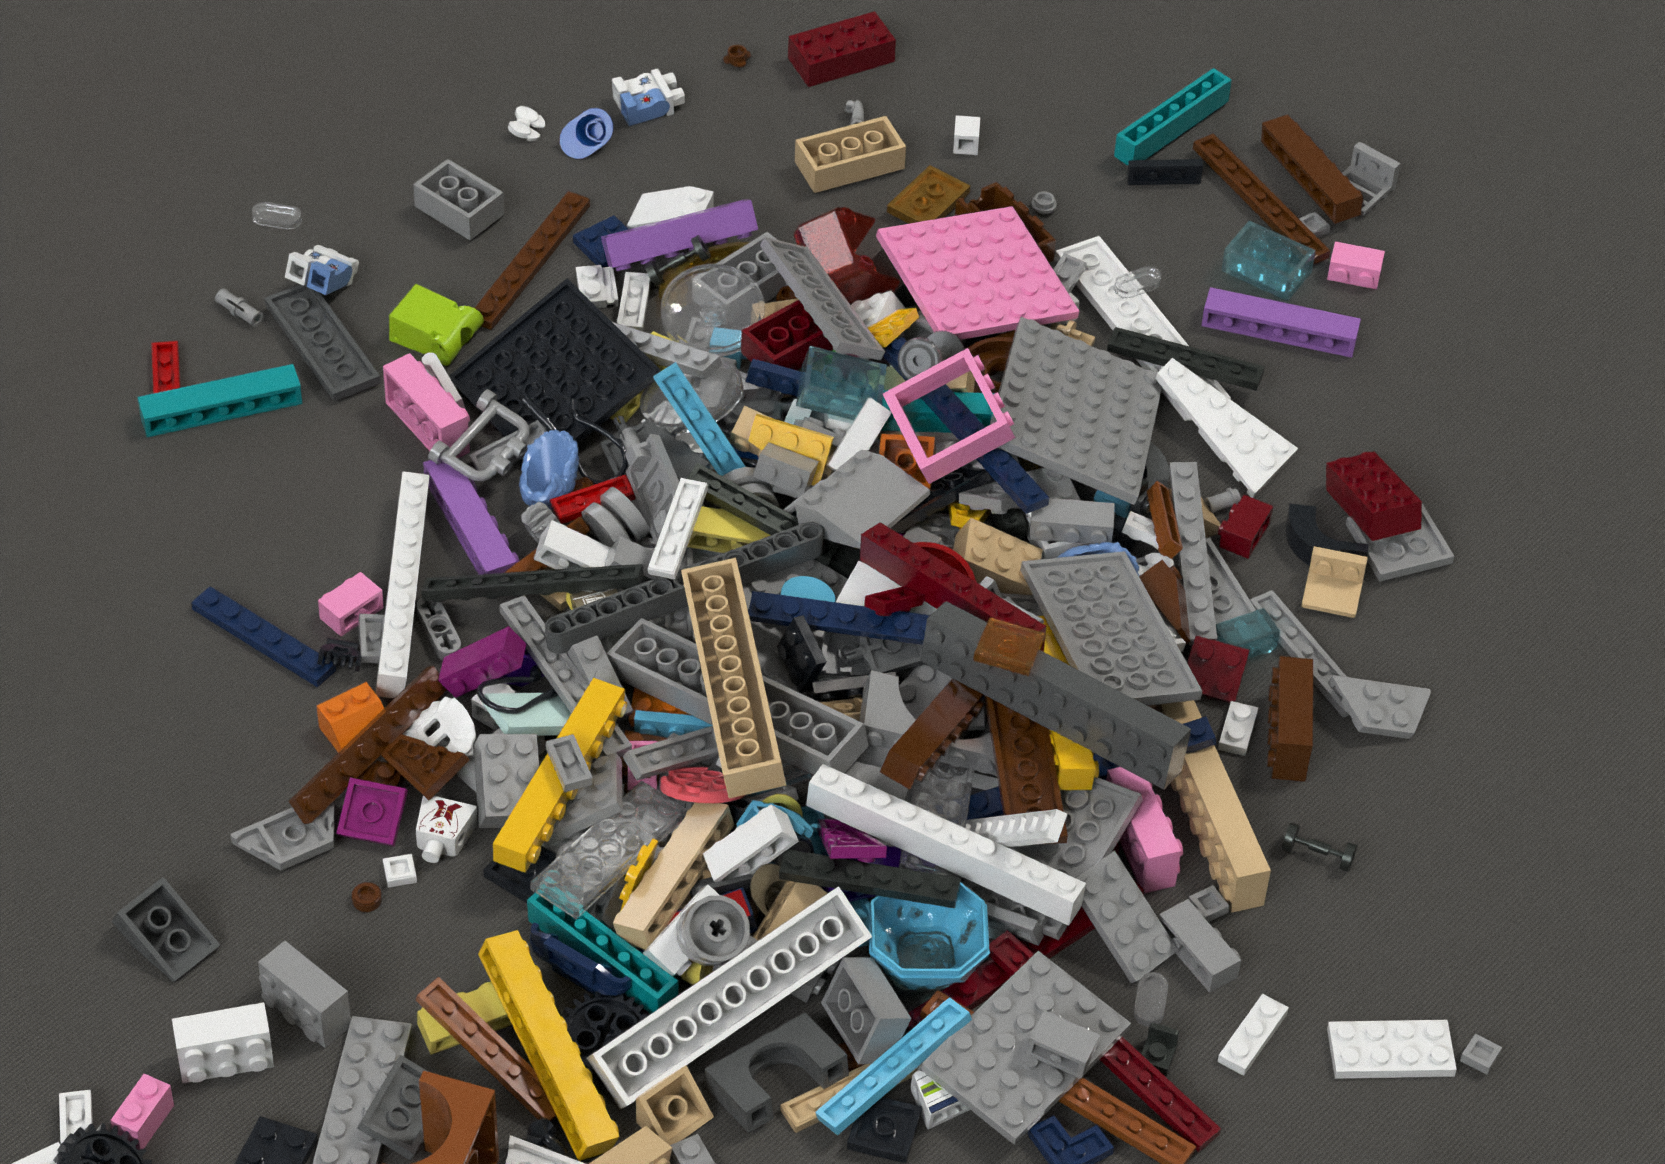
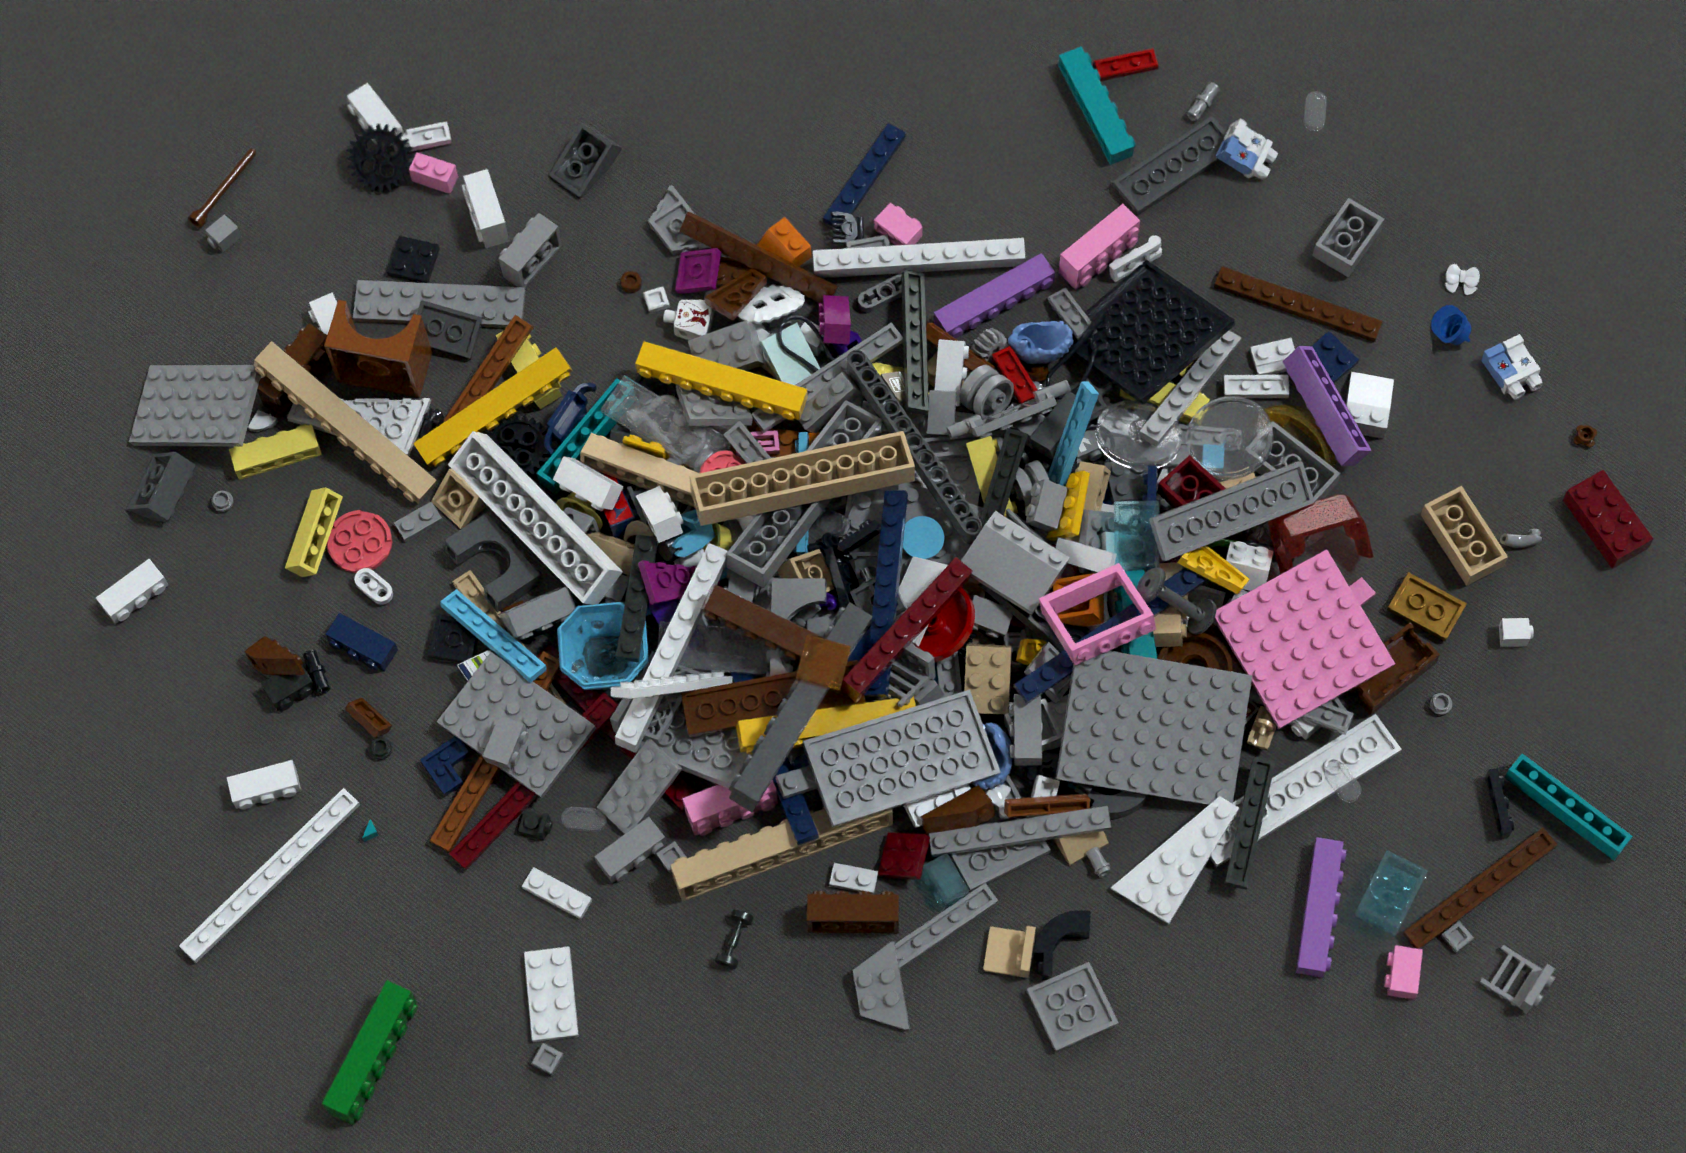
camera: 90 degrees right, 20 degrees up
lime piece [389,284,484,366] -> none
light grey bar [428,389,530,481] -> none
light grey plate [546,734,593,792] -> none
pearl dark grey wheel [645,235,711,286] -> none
white tile [648,478,708,580] -> none
light grey wheel [676,895,750,966] -> none
dark red plate [864,586,924,616] -> none
dark red brick [1218,495,1273,559] -> none
reddish brown brick [1261,114,1364,224] -> none
dark red brick [1326,451,1422,541] -> none

